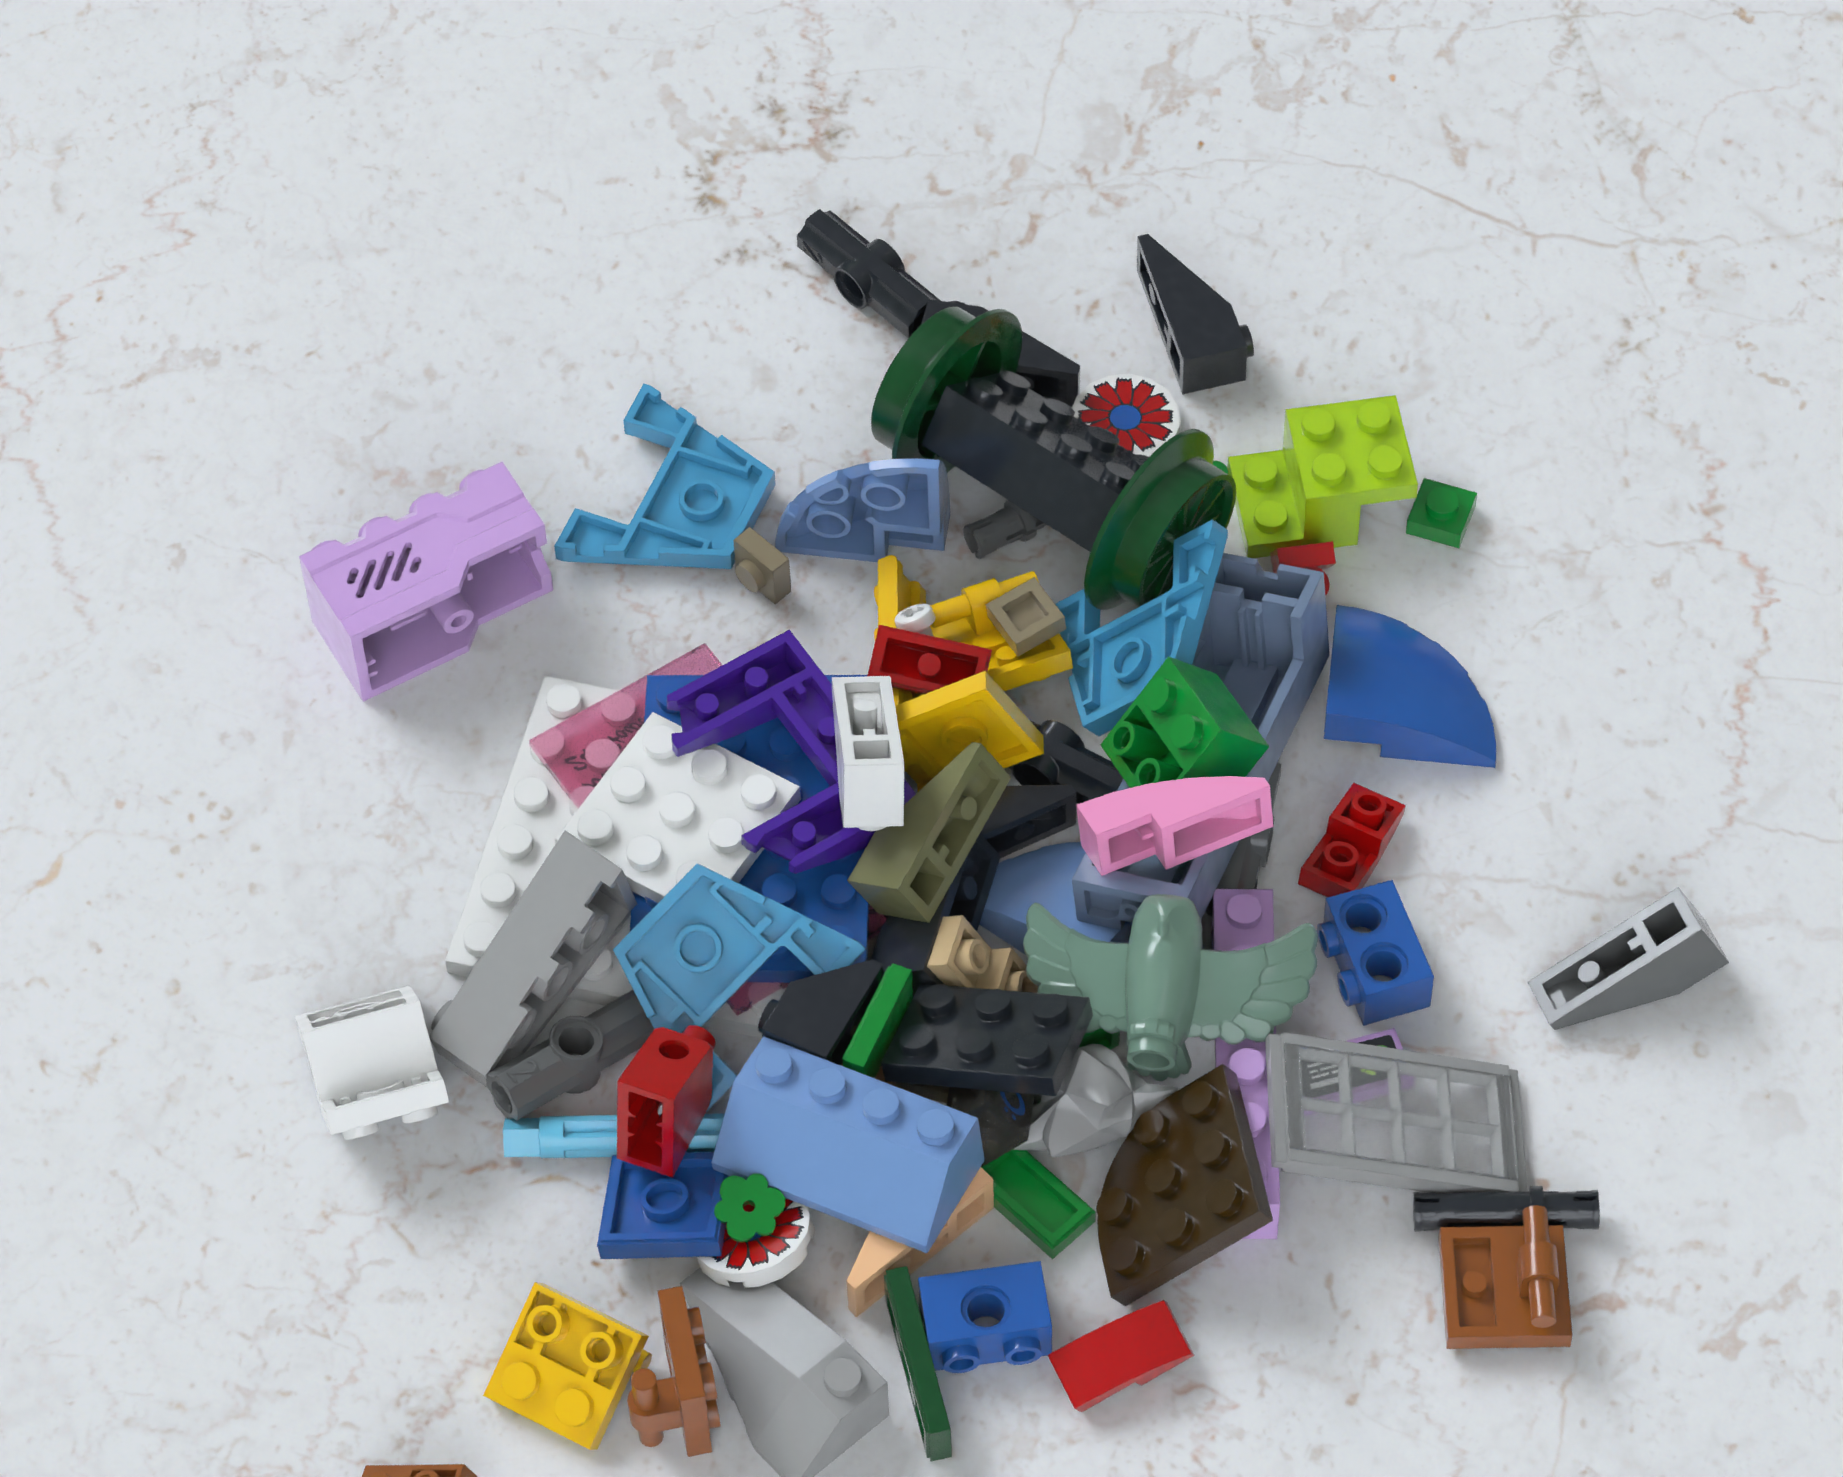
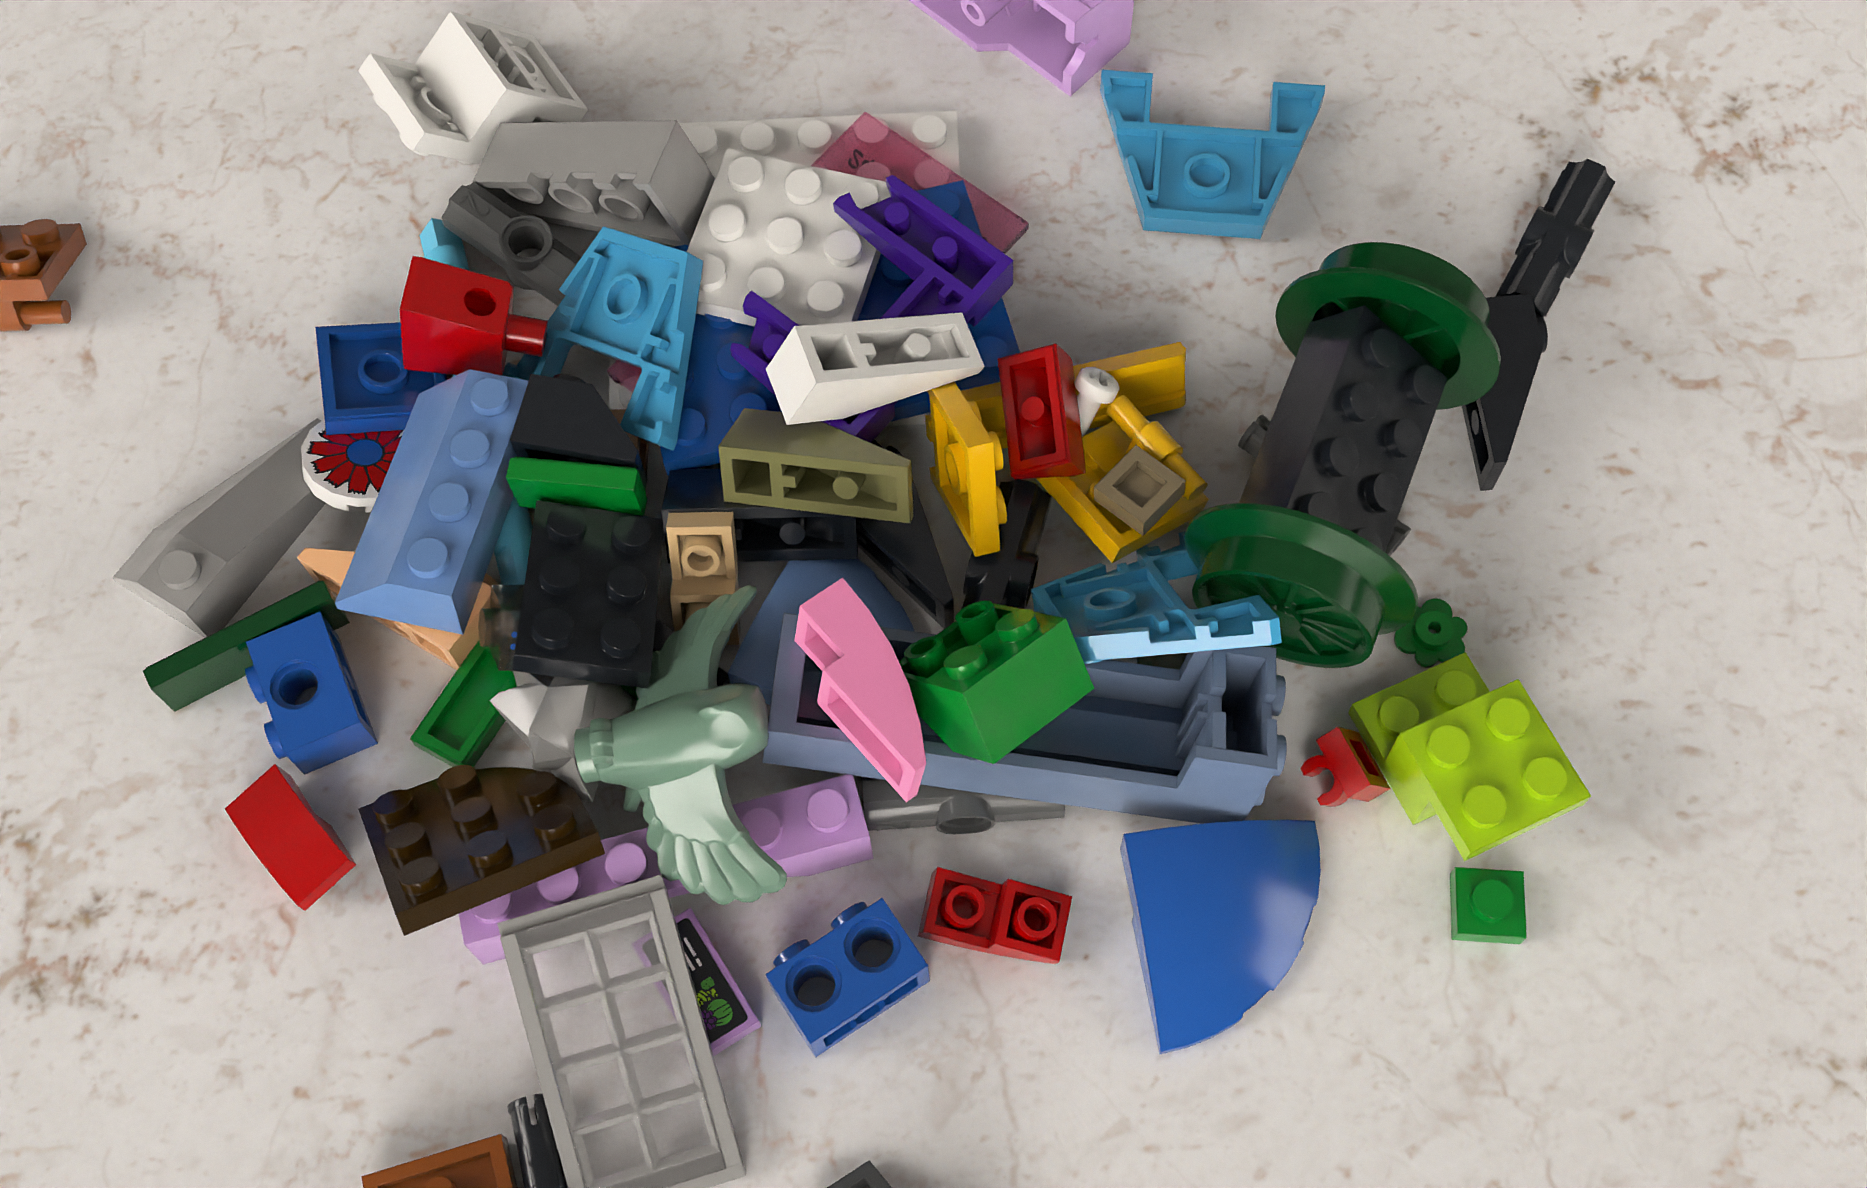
camera: 75 degrees right, 10 degrees up
yellow plate [483,1282,652,1450] -> none
dark orange plate [627,1286,721,1457] -> none
green plant [714,1173,785,1242] -> none
dark tan plate [733,527,791,604] -> none
medium blue brick [775,458,950,562] -> none
tile [1072,374,1181,457] -> none
black slope [1137,234,1254,395] -> none

